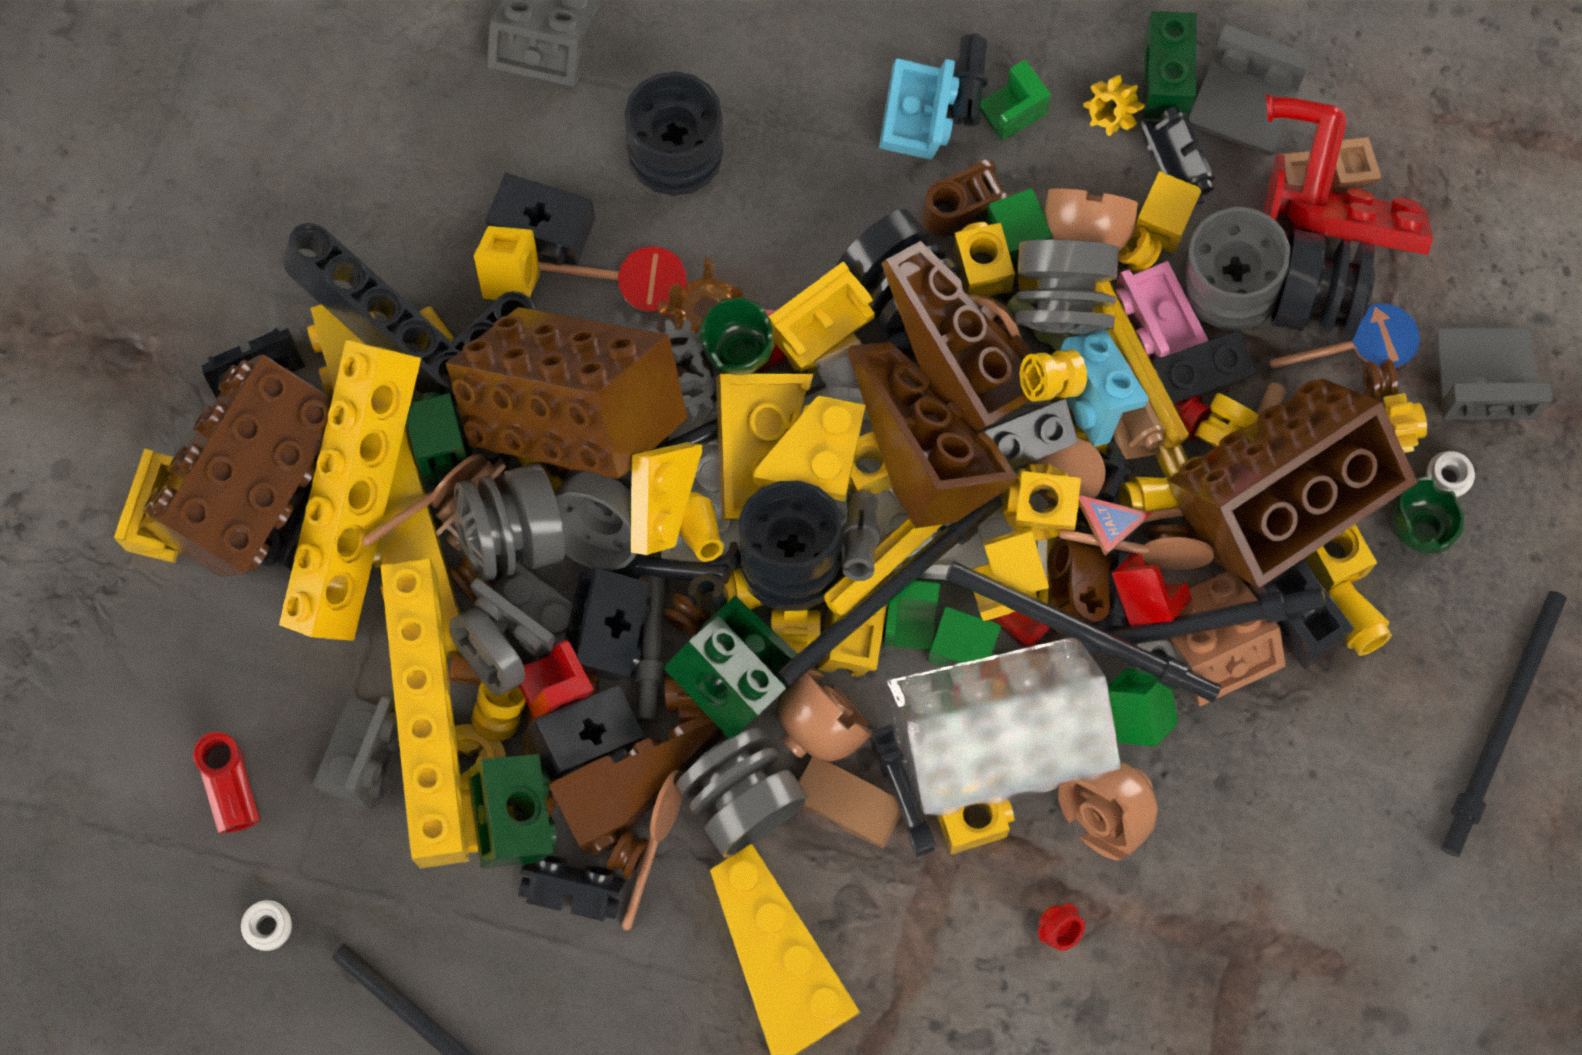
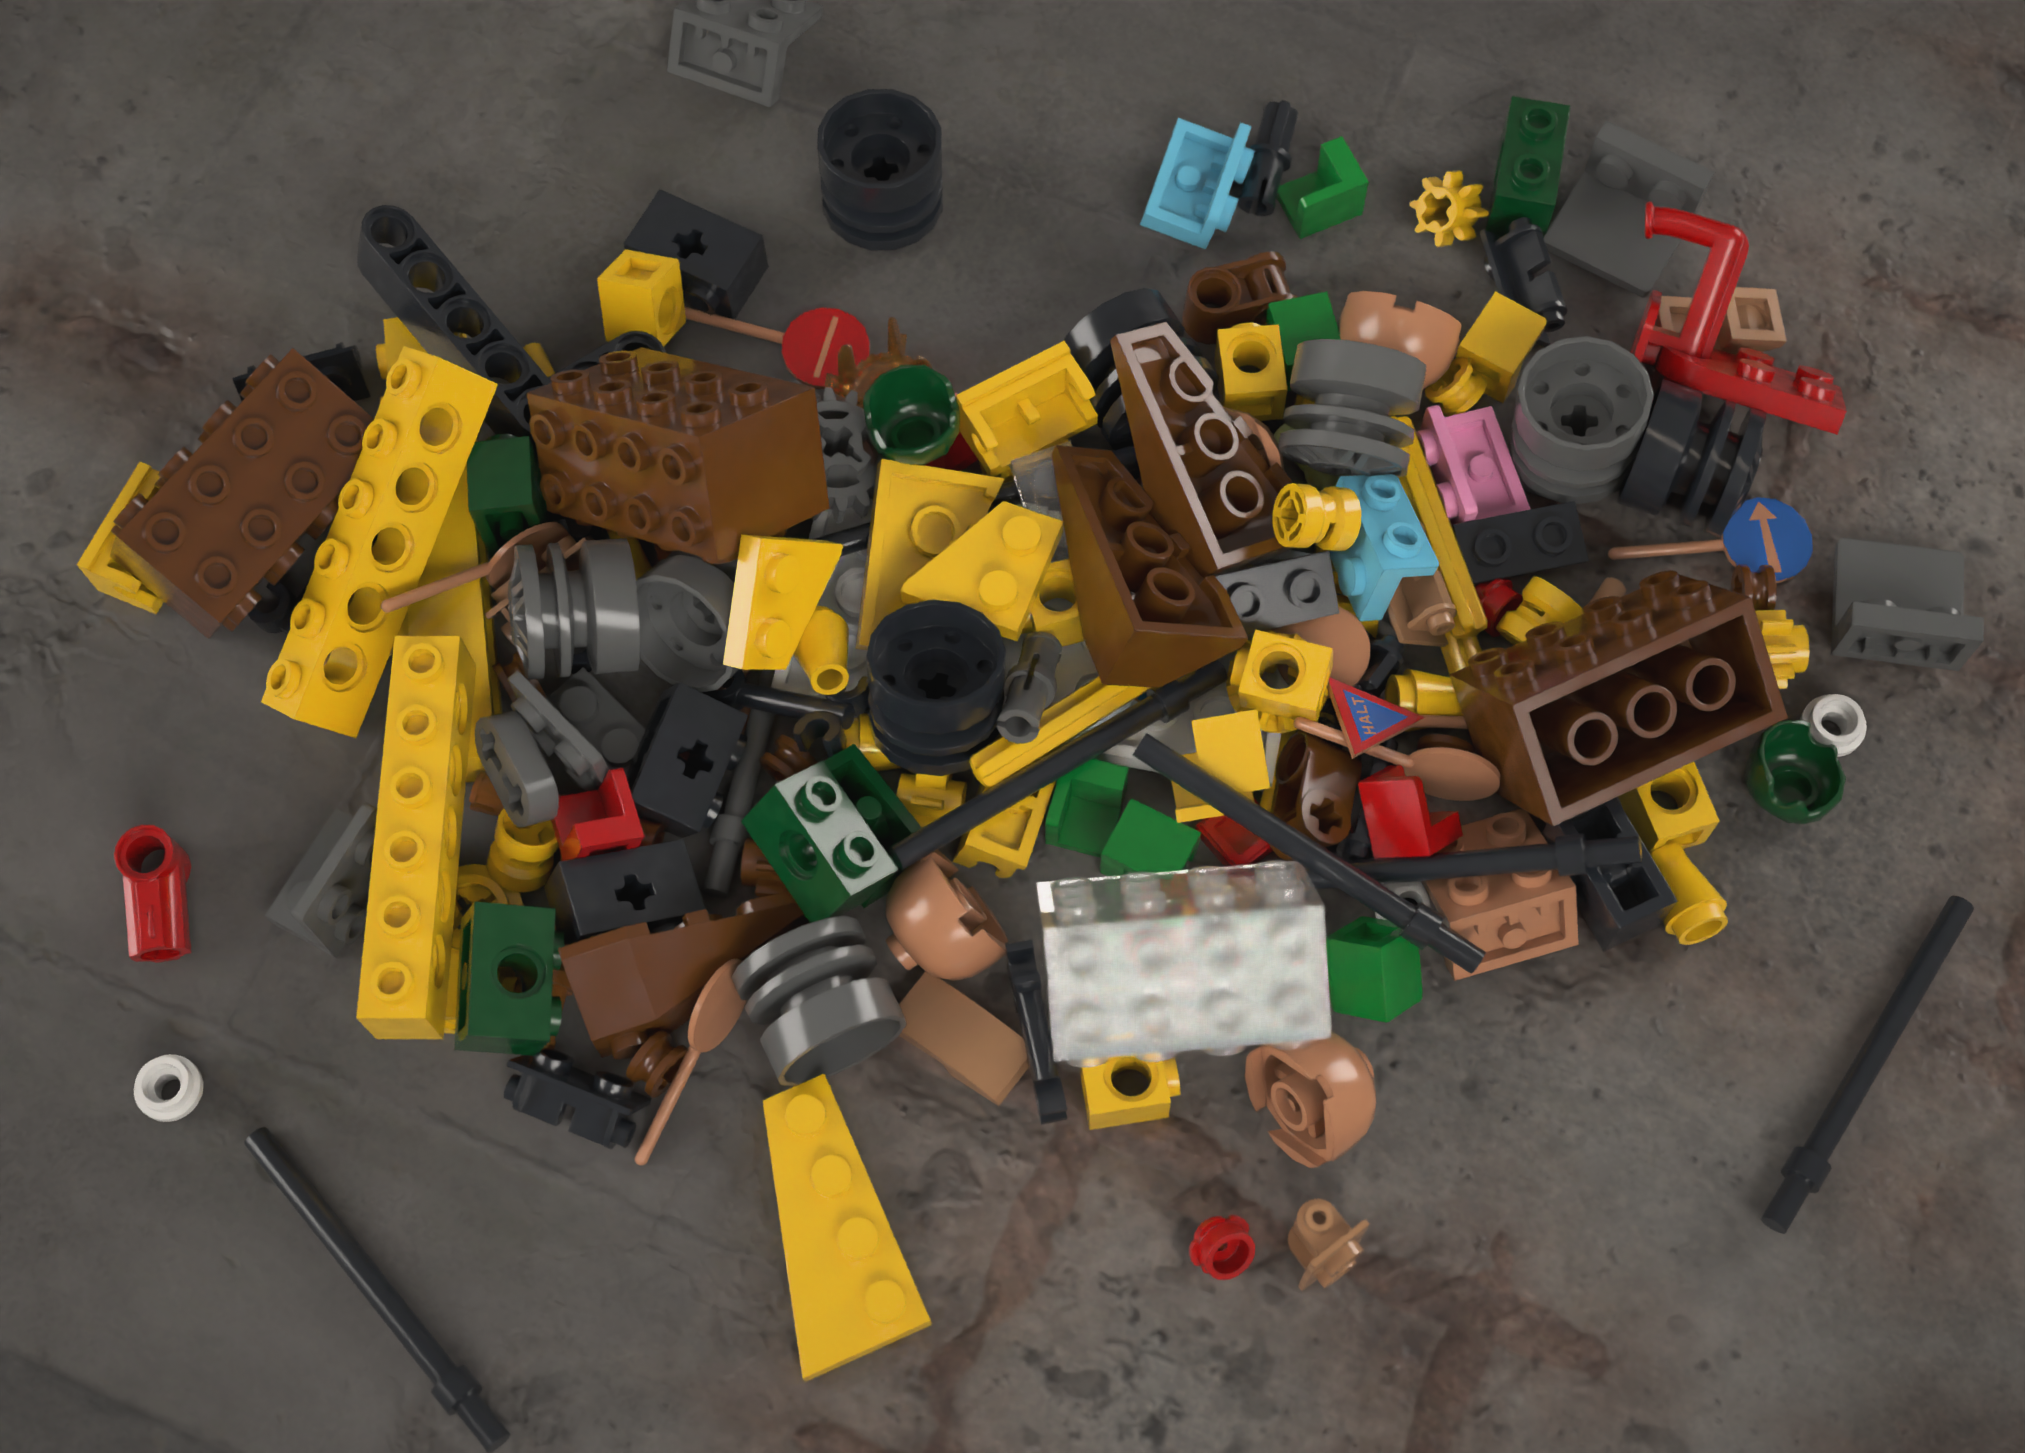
camera: 10 degrees right, 5 degrees down
none -> medium nougat hinge [1288,1199,1370,1291]

